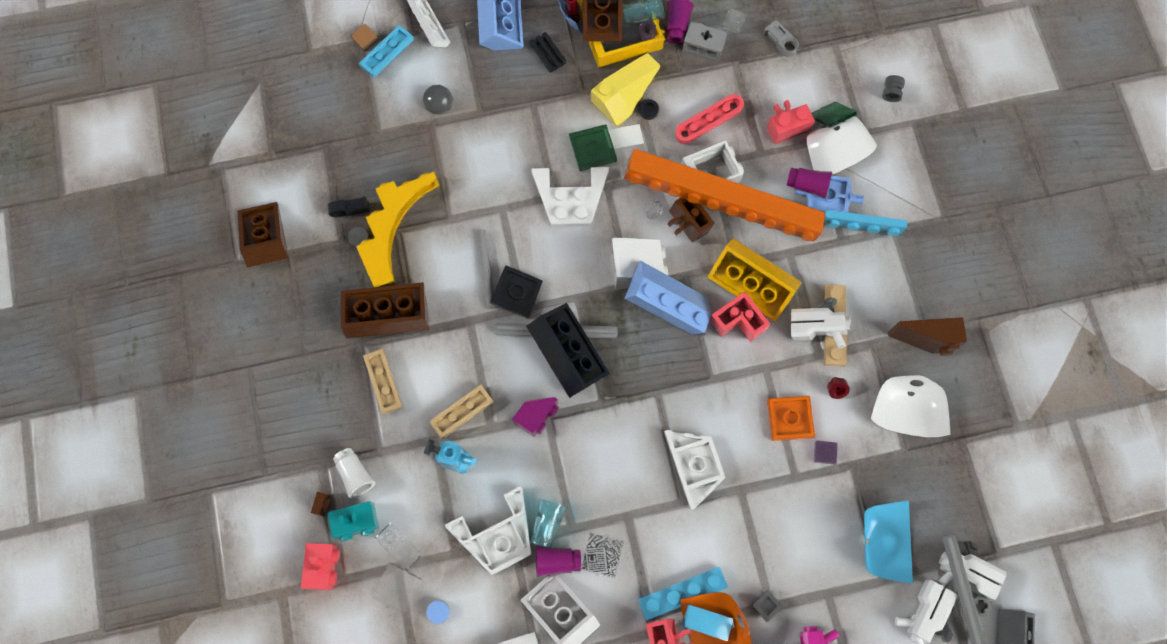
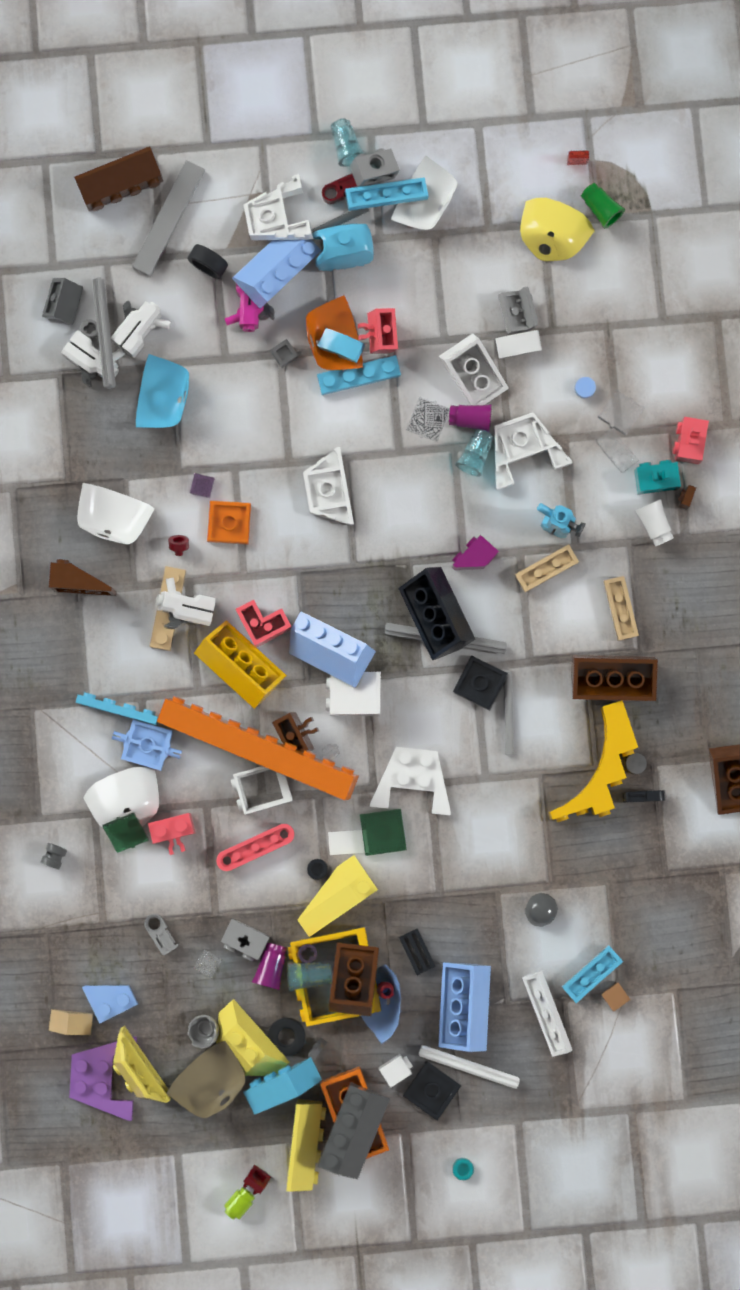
camera: 175 degrees left, 10 degrees up
magenta plant [786,168,832,199] -> none

